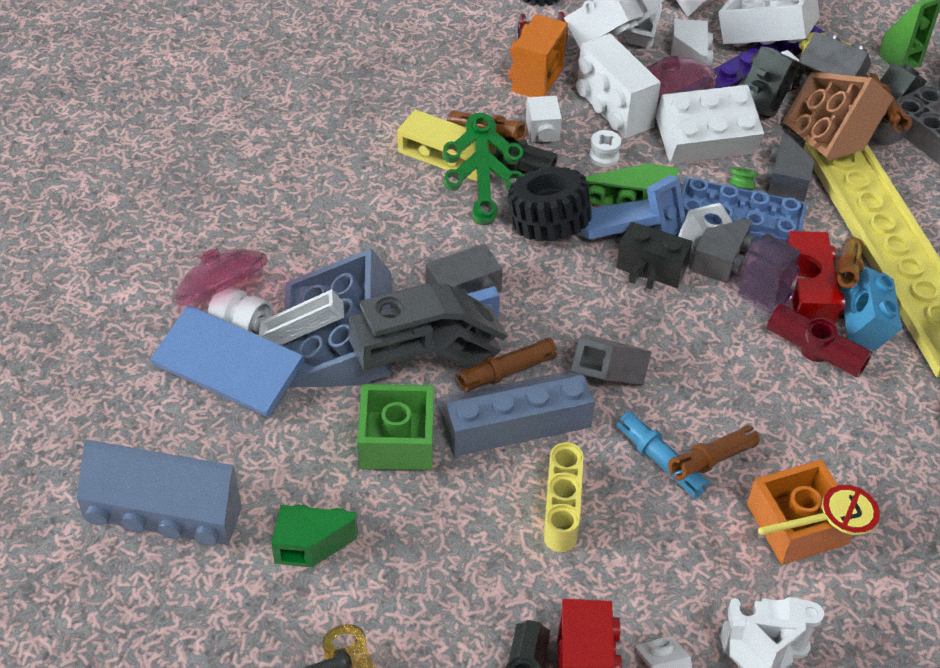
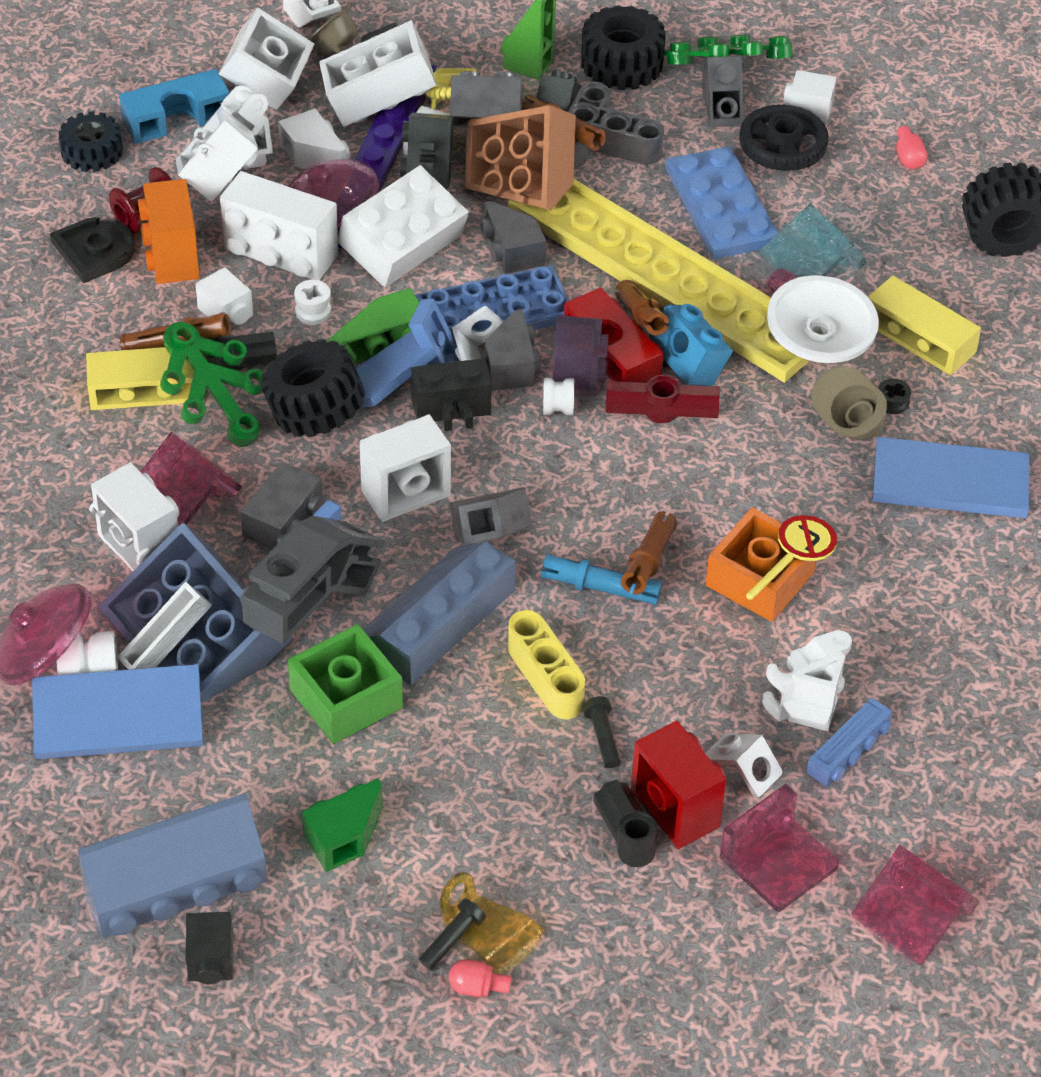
camera: 35 degrees left, 0 degrees up
dark orange pin [457,337,557,392] -> none
bright green bush [728,167,758,189] -> none
none -> pearl dark grey tile [50,217,135,283]
none -> white brick [89,462,180,571]
none -> clear pink bracket [140,432,243,526]
none -> pearl dark grey brick [185,912,233,985]
none -> white brick [360,414,451,522]
none -> white wheel [543,378,574,416]
none -> pearl dark grey piece [582,696,621,768]

